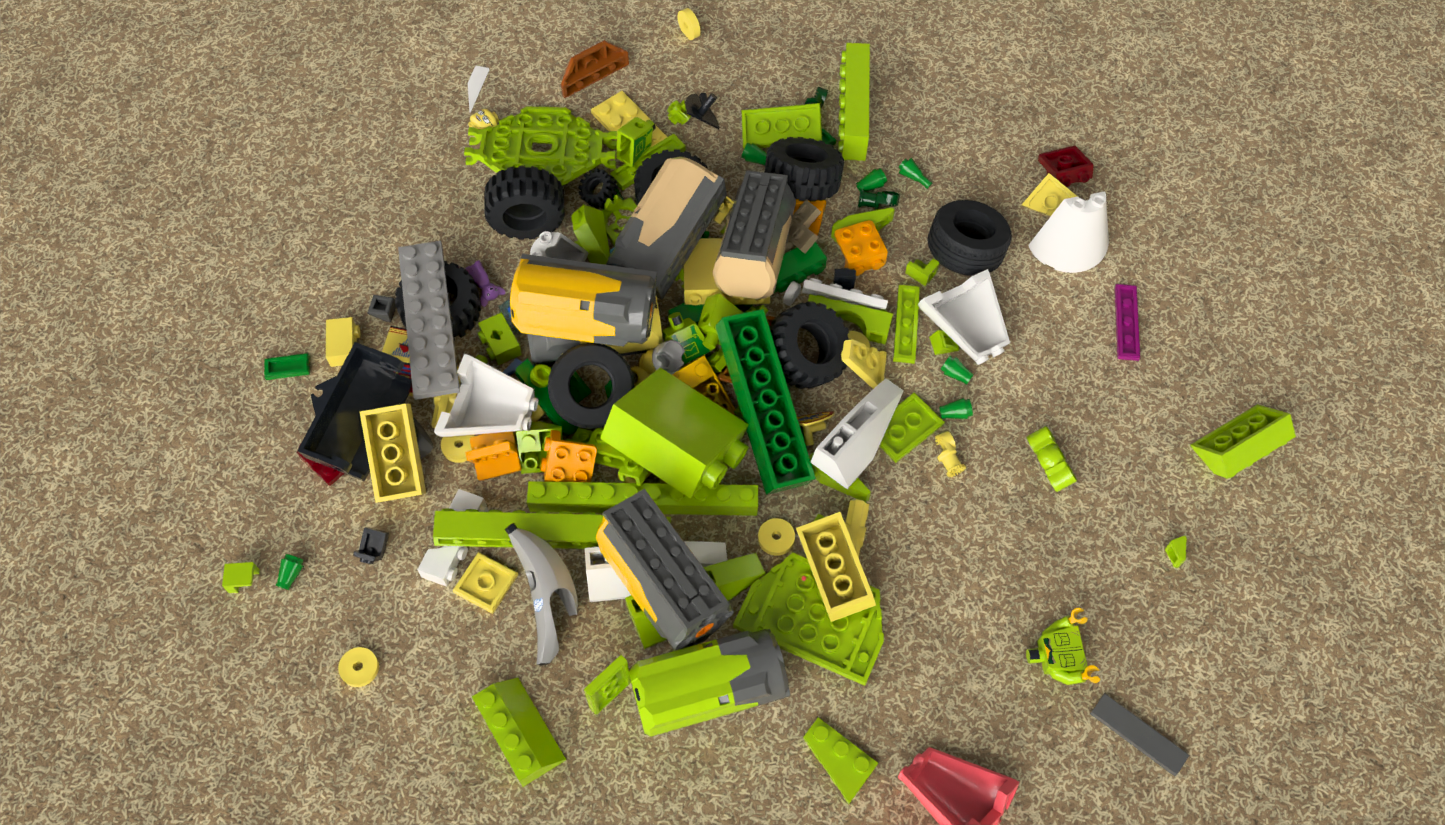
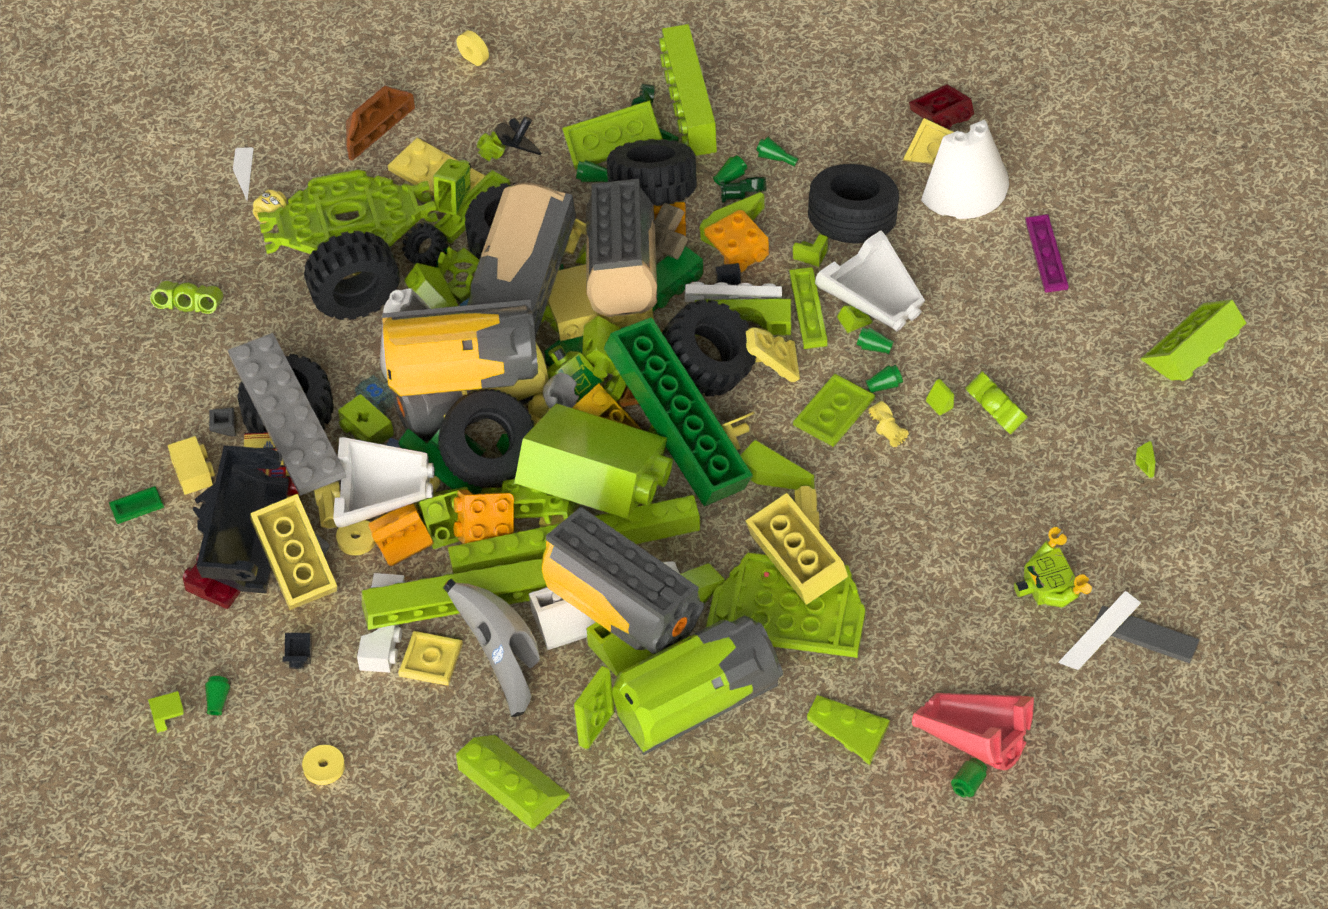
camera: 10 degrees left, 10 degrees down
medium lavender animal [465,260,505,307] -> none
lime tile [530,364,551,388] -> none
light yellow piece [758,518,795,556] -> none
white tile [783,281,801,306] -> none
white wedge [811,379,904,489] -> none
none -> lime piece [150,281,223,314]
none -> lime slope [926,379,954,415]
none -> white sticker [1058,591,1141,670]

